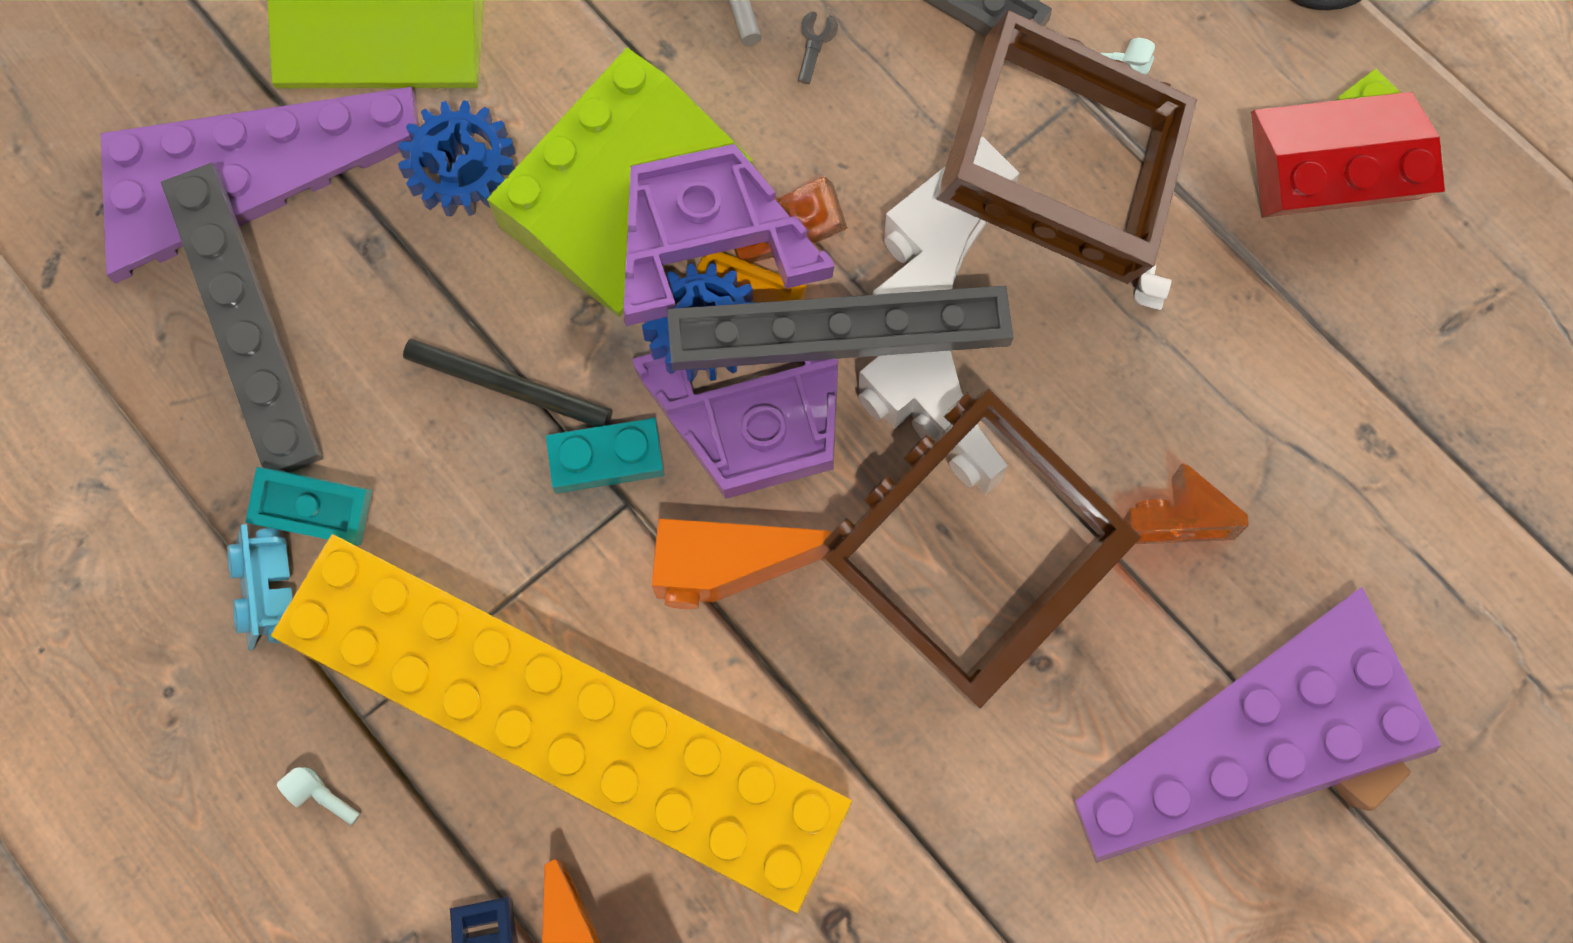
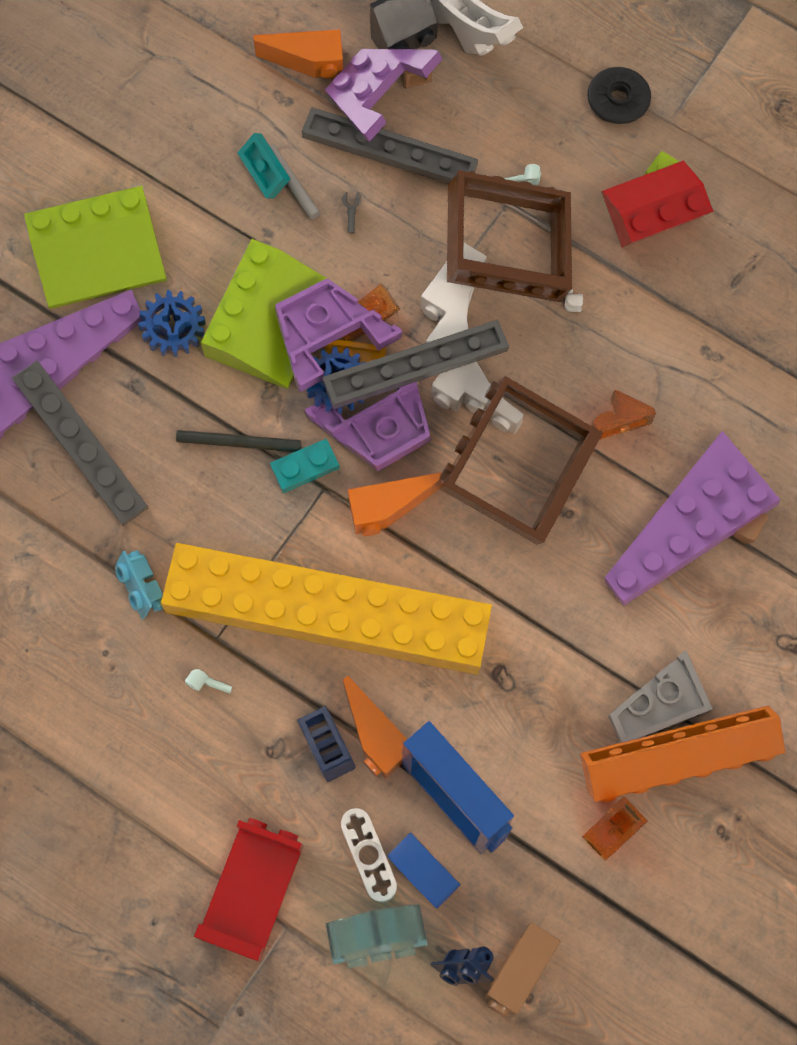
camera: 20 degrees left, 0 degrees up
teal plate [245,467,373,545] -> none

